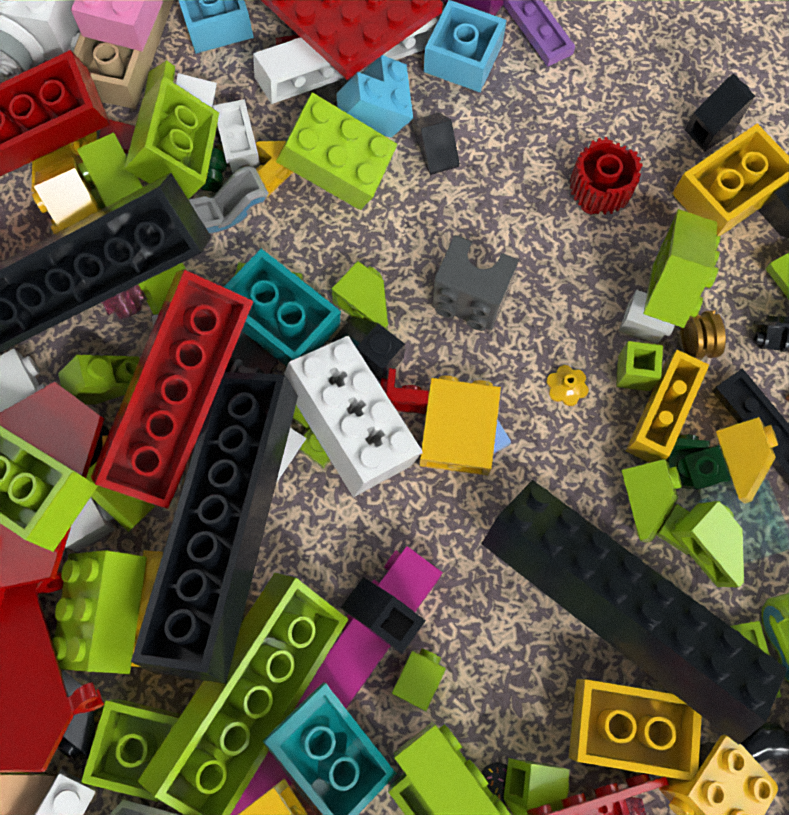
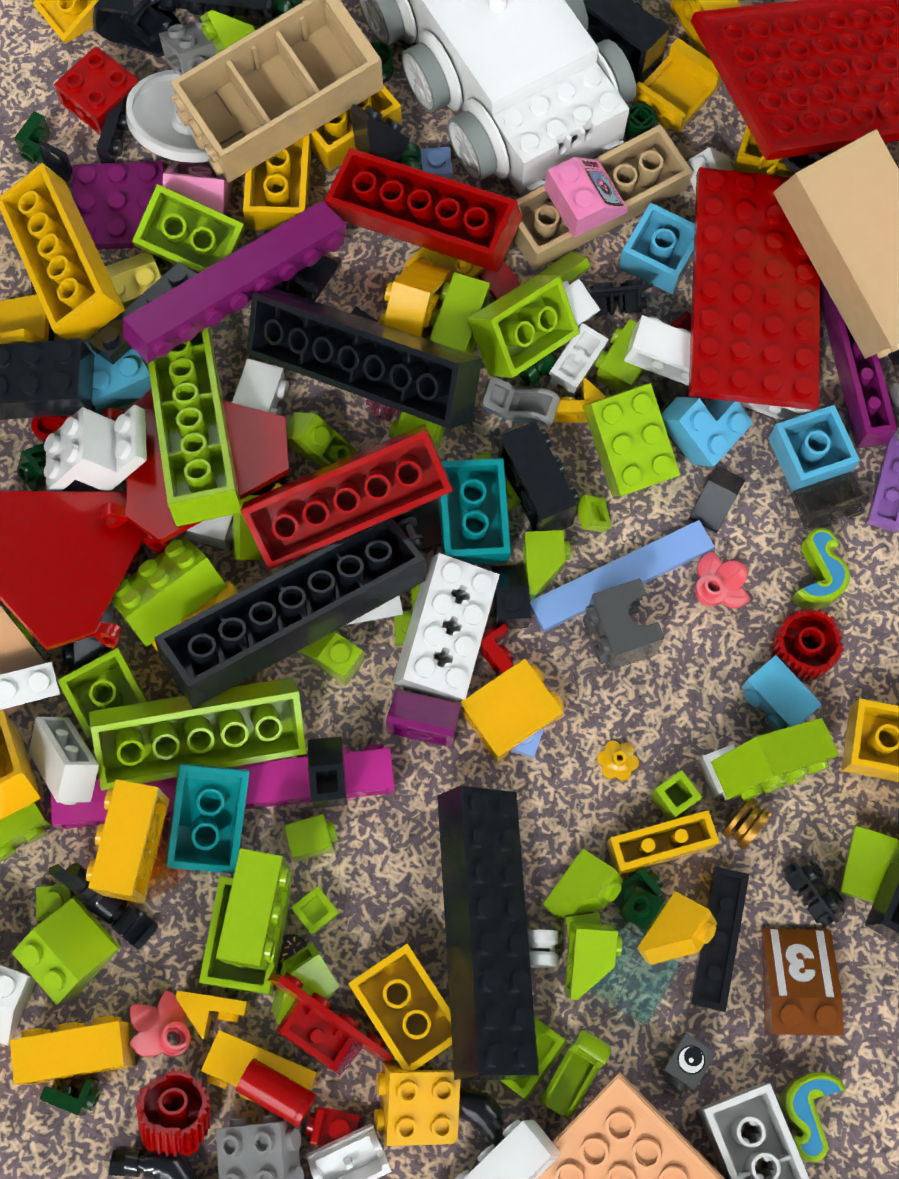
camera: 45 degrees right, 0 degrees up
none -> lime plate [291,886,340,936]
none -> lime slope [297,631,365,686]
none -> magenta slope [386,689,461,748]
none -> black brick [498,421,580,531]
none -> white wheel [527,930,559,968]
none -> light blue tile [530,520,715,633]
none -> lime plate [577,495,612,532]
none -> black hinge [588,279,653,317]
none -> lime slope [595,319,644,392]
none -> coral plate [695,552,750,609]
none -> medium azure brick [741,655,822,731]
none -> clear smoke bracket [790,471,871,529]
none -> lime animal [791,527,850,610]

